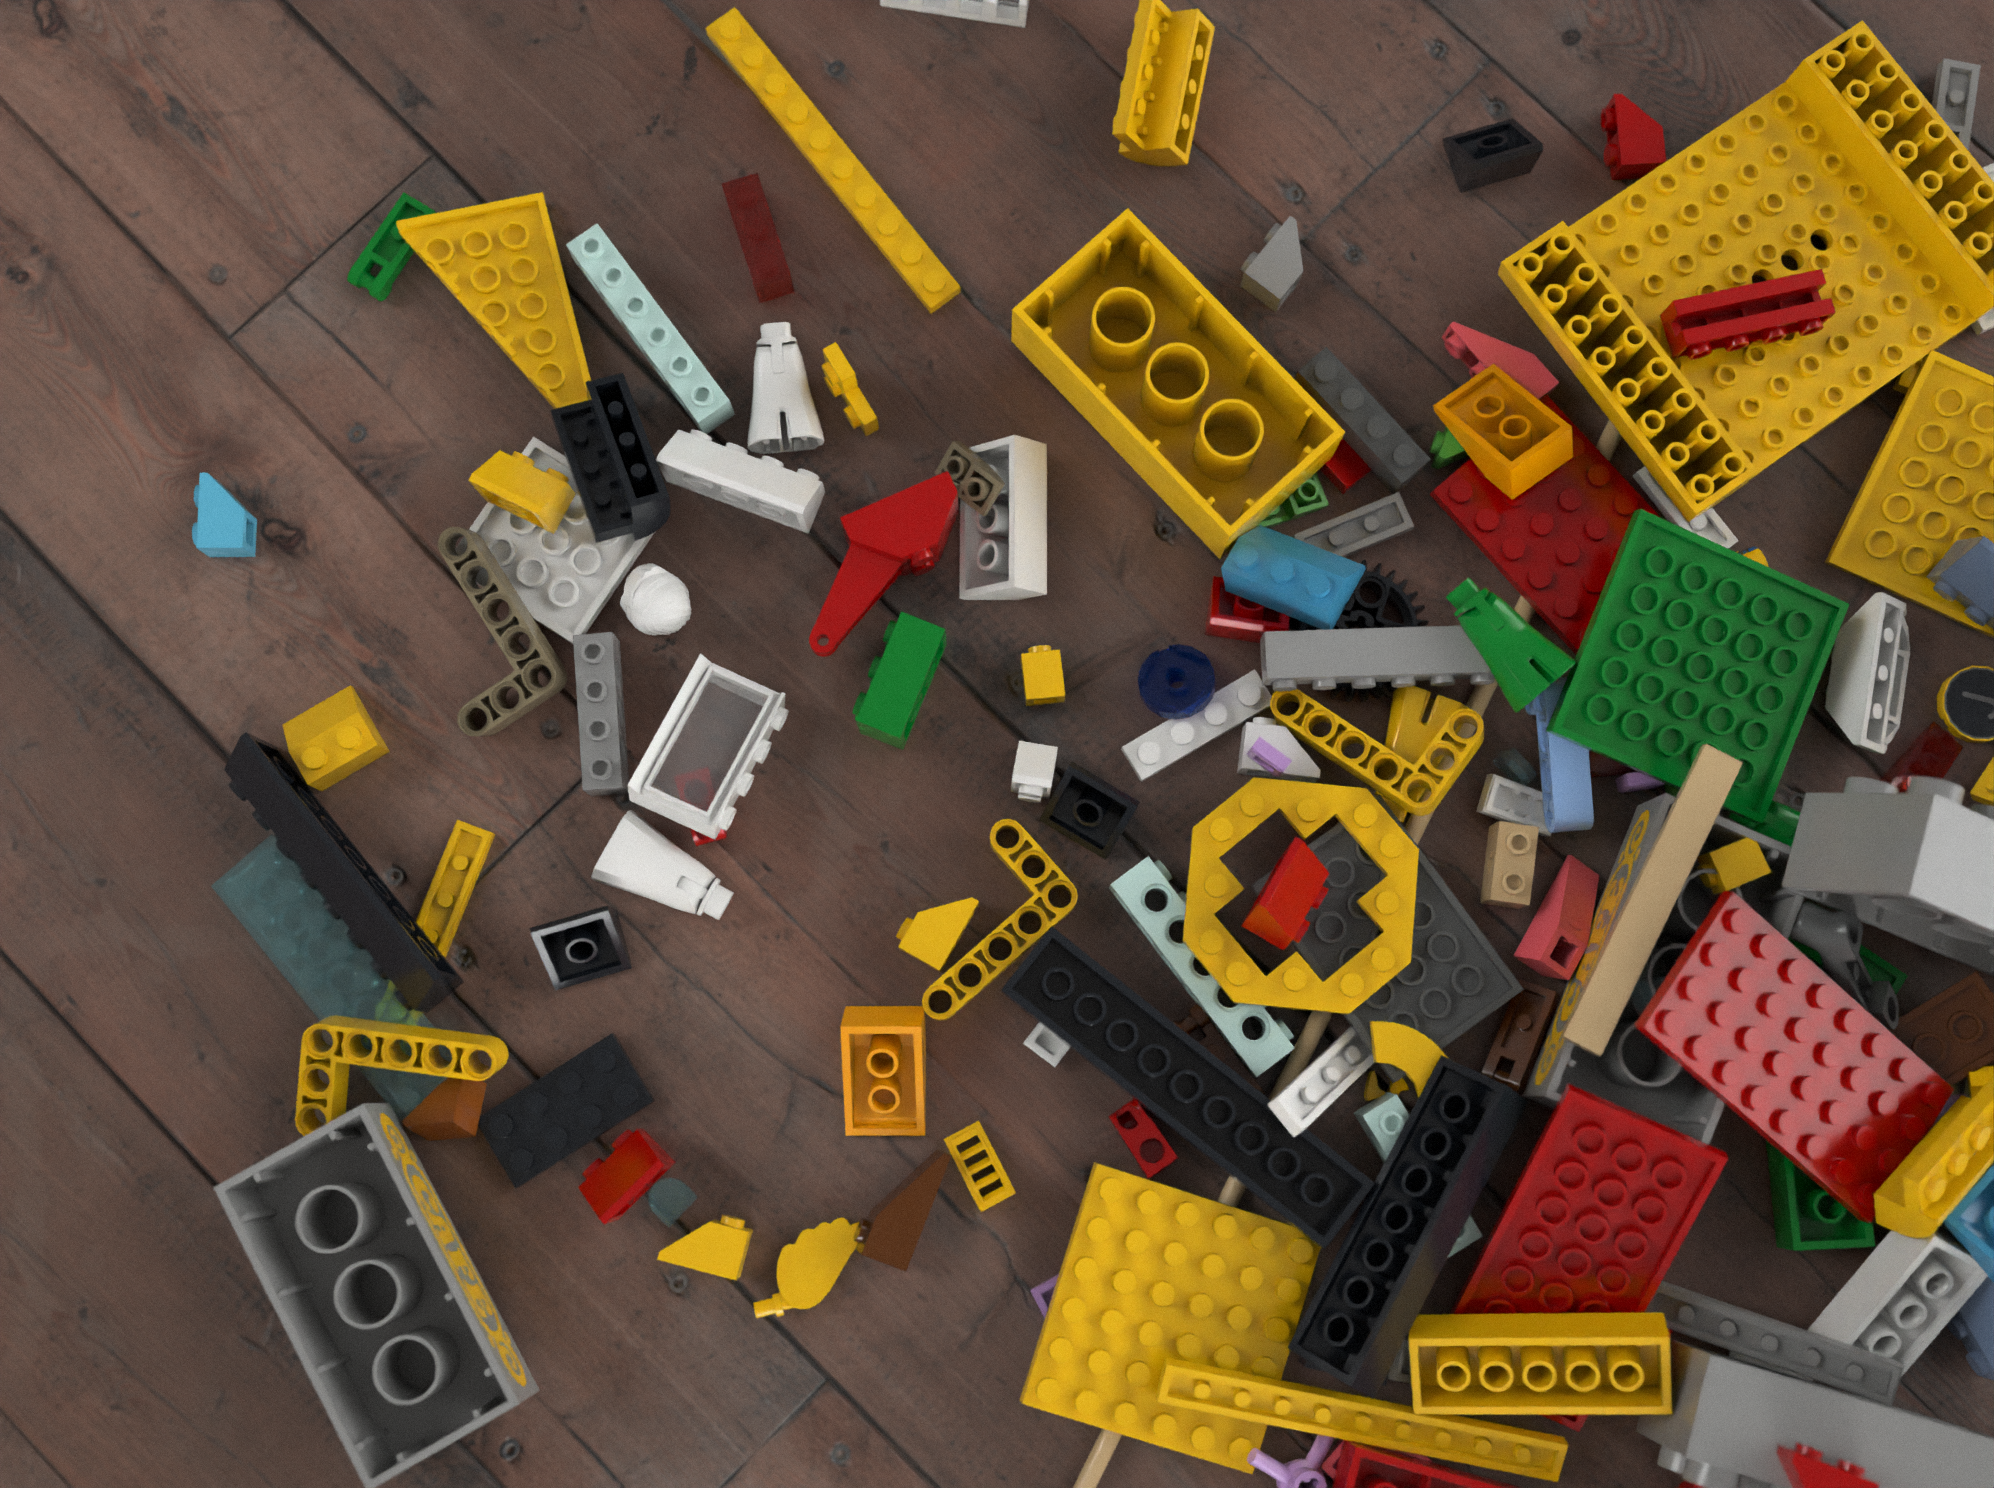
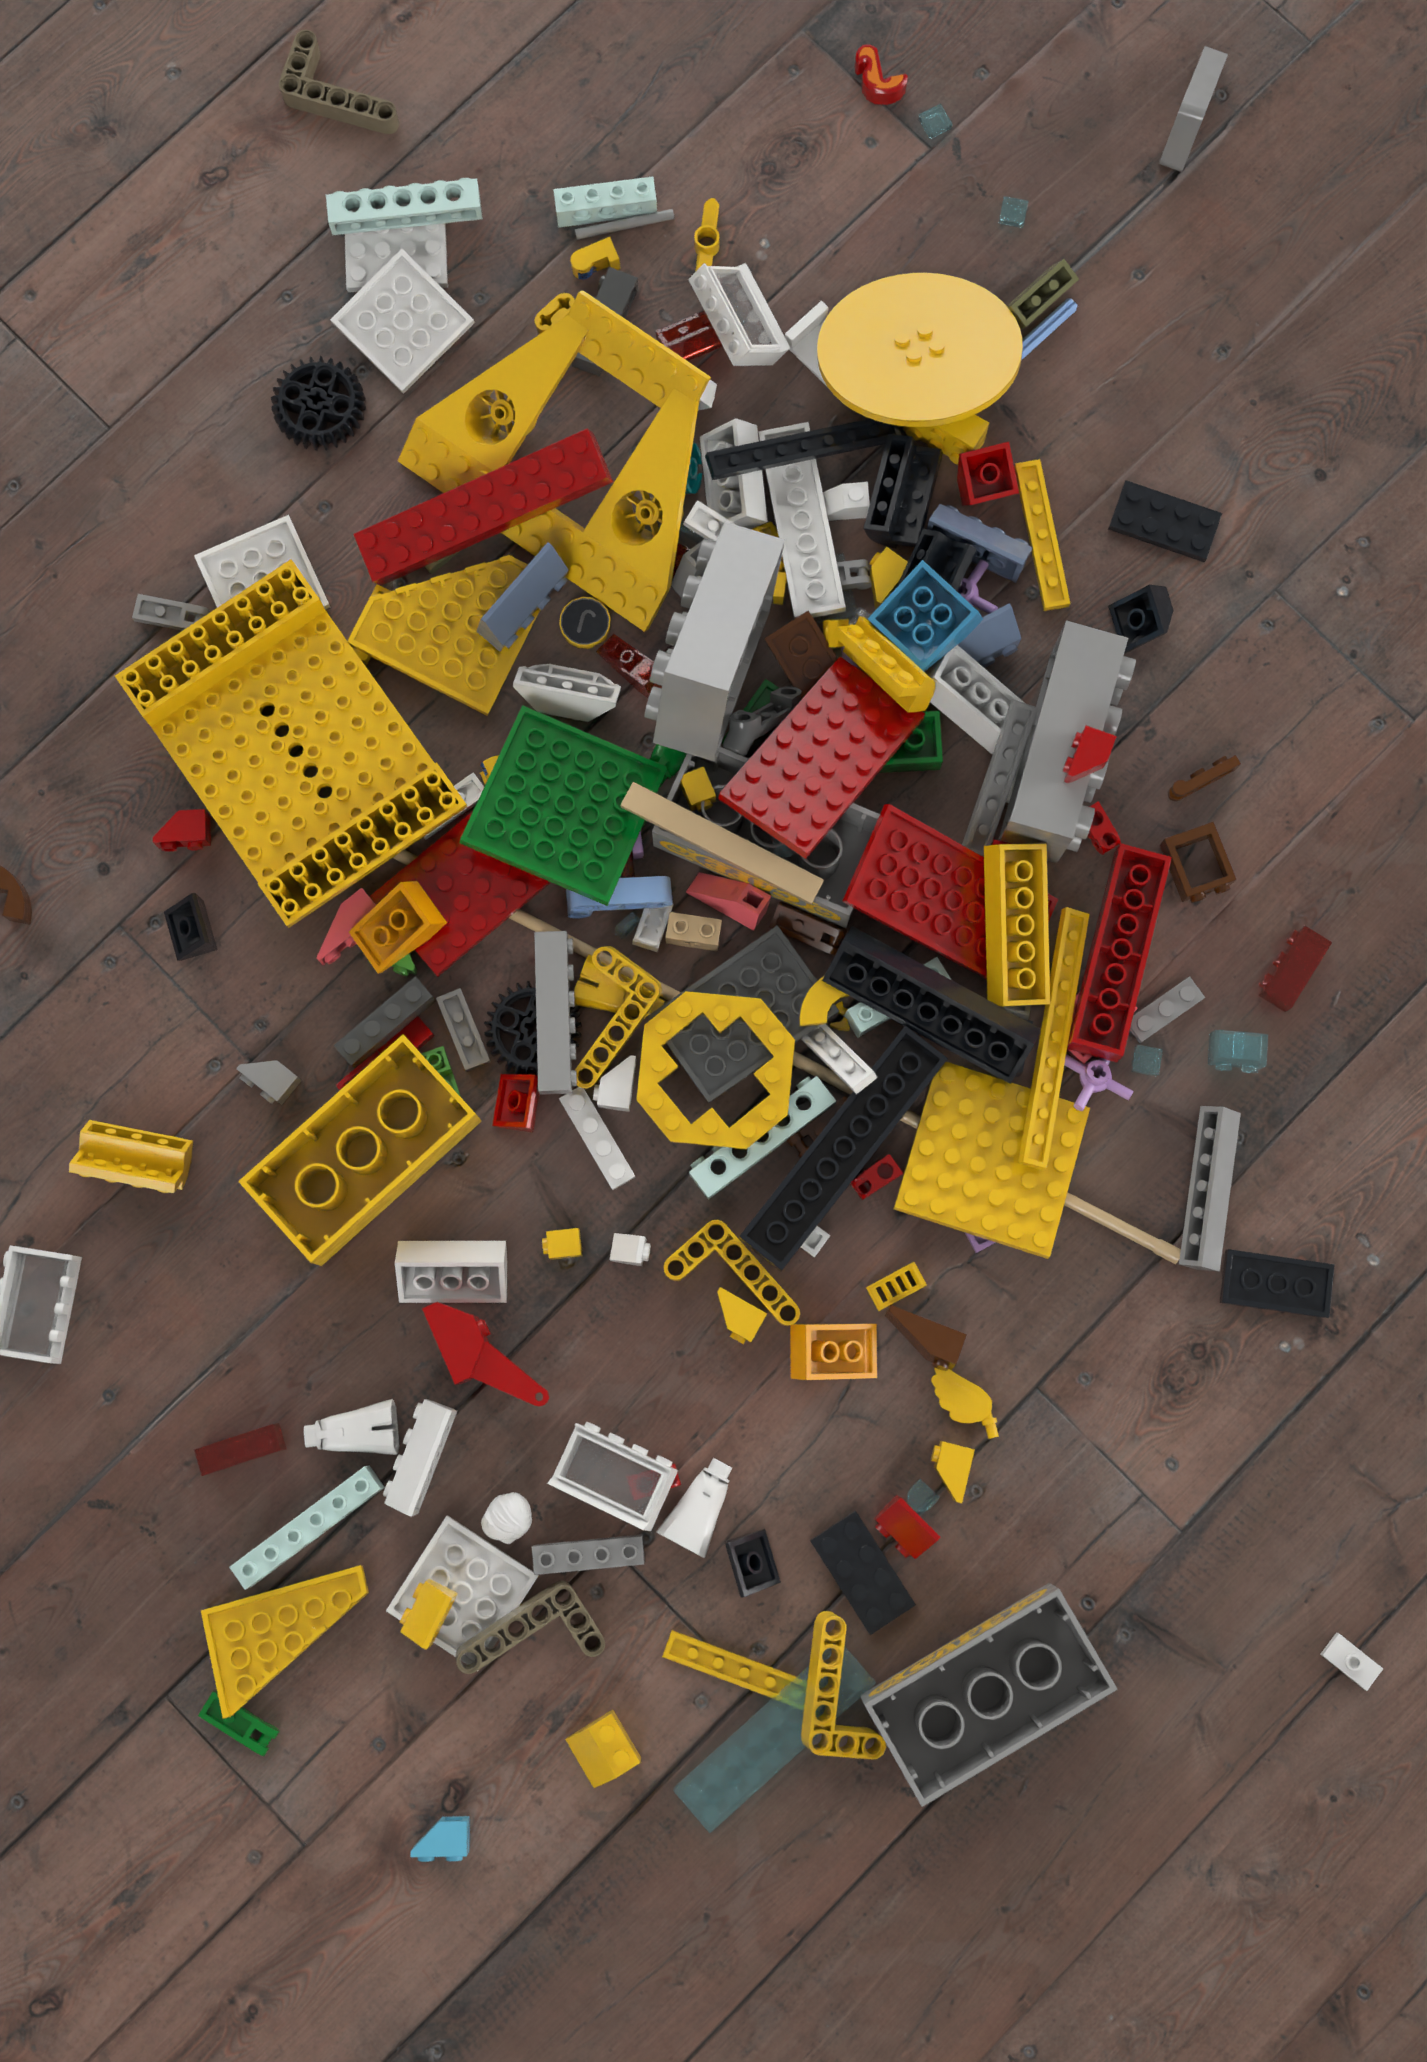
camera: 90 degrees left, 0 degrees up
black slope [224,732,464,1013] -> none
dark orange slope [402,1077,487,1141] -> none
black brick [551,373,671,543] -> none
yellow plate [705,7,961,314] -> none
yellow plate [821,342,879,436] -> none
green brick [852,611,947,750] -> none
dark tan slope [935,441,1005,516] -> none
black slope [1039,762,1140,860] -> none
clear blue plate [1137,644,1216,720] -> none
dark azure slope [1221,525,1366,630] -> none
red slope [1242,837,1329,951] -> none
lavender tile [1247,737,1292,777] -> none
green piece [1446,577,1576,713] -> none
red brick [1660,269,1836,360] -> none

